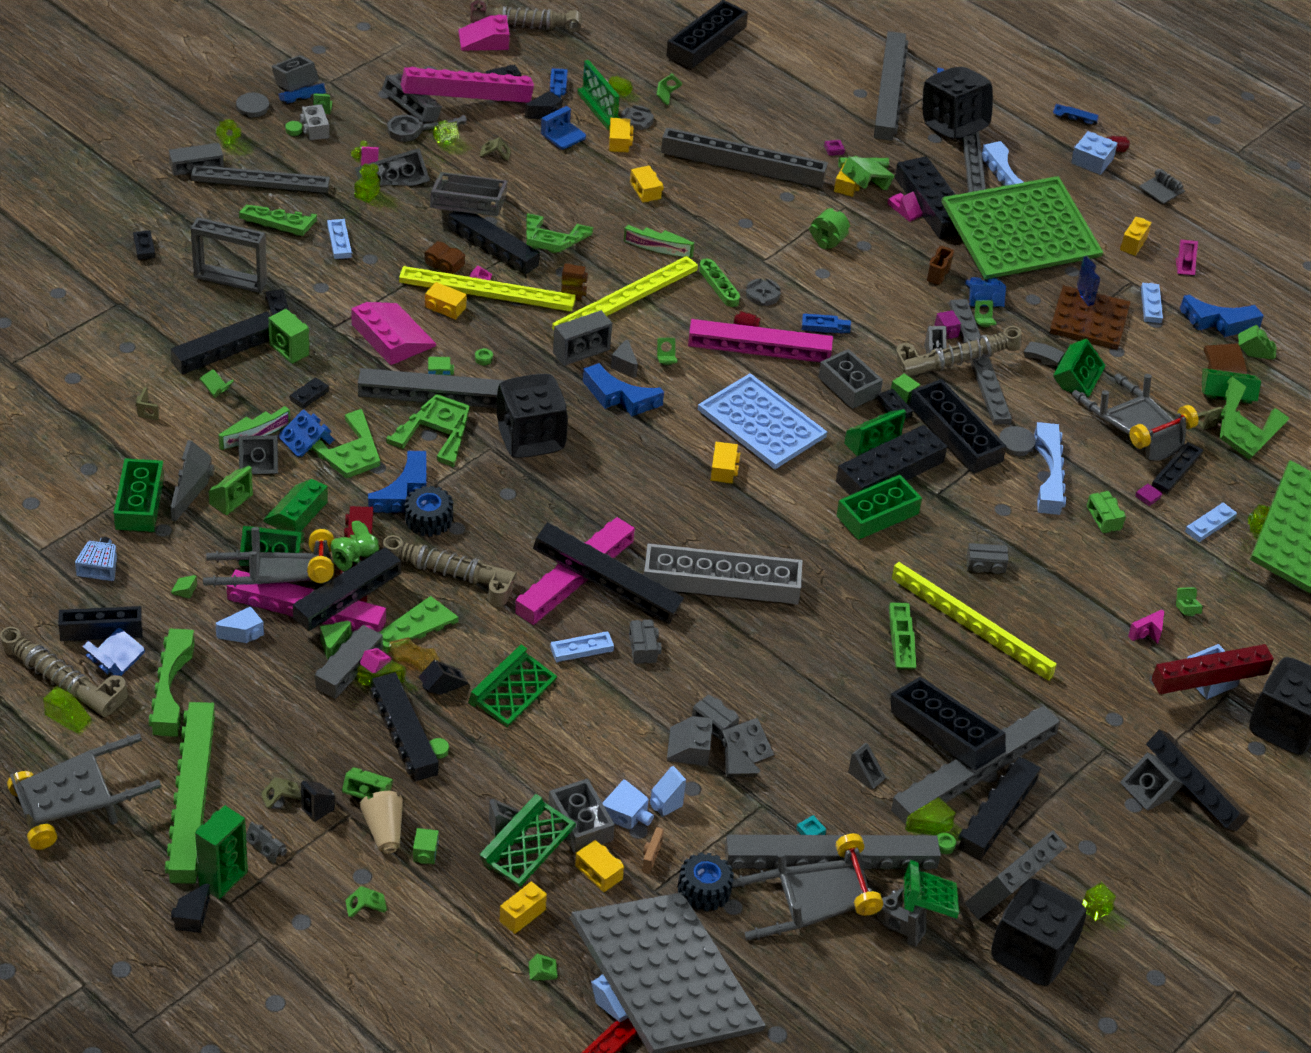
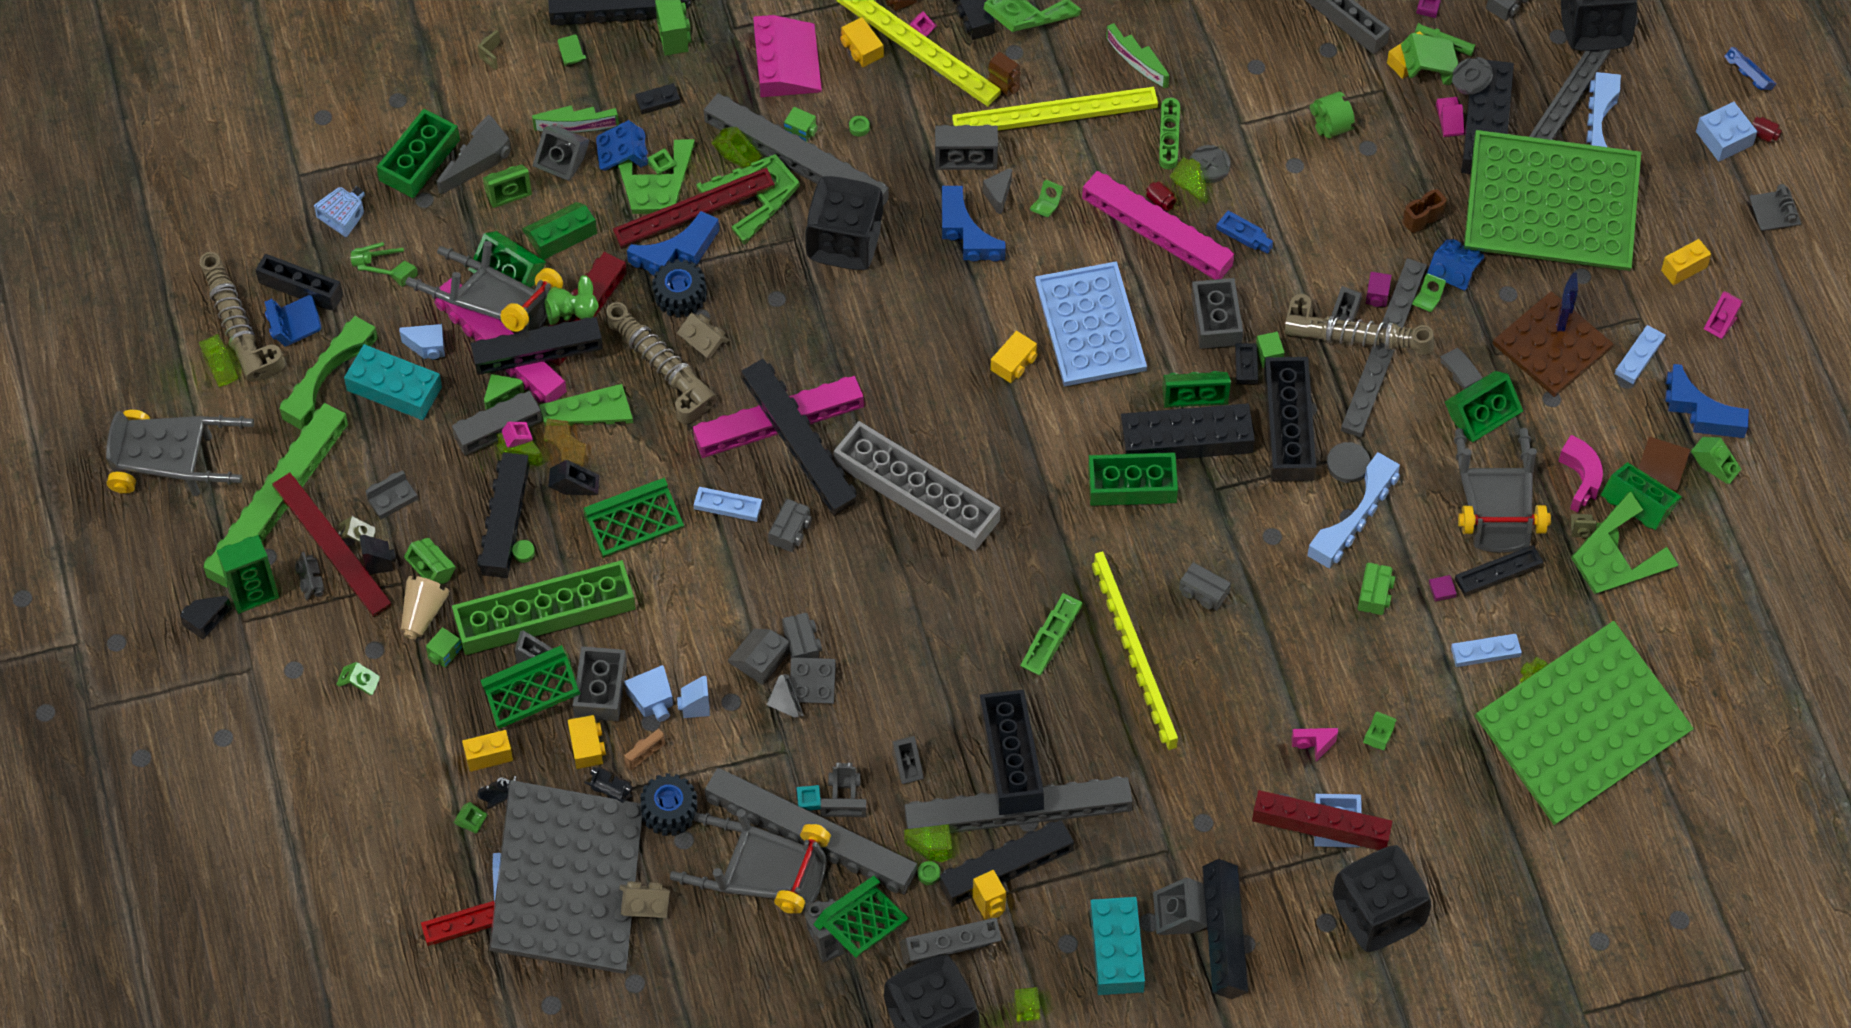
camera: 35 degrees right, 15 degrees up
none -> dark red tile [272,472,391,617]
none -> teal brick [344,344,442,420]
none -> bright green plant [351,242,404,275]
none -> dark grey bracket [365,470,418,520]
none -> bright green brick [452,560,636,655]
none -> black hinge [477,776,516,809]
none -> black hinge [584,766,633,803]
none -> dark red tile [613,167,775,249]
none -> dark tan bracket [619,881,670,918]
none -> bright green slope [647,148,676,175]
none -> dark tan bracket [677,313,729,359]
none -> clear neon green slope [711,126,762,168]
none -> dark grey tile [821,763,866,817]
none -> yellow brick [973,870,1006,920]
none -> teal brick [1090,897,1145,995]
none -> clear neon green slope [1169,157,1208,204]
none -> dark grey tile [1452,57,1493,94]
none -> dark pink arch [1558,435,1603,513]

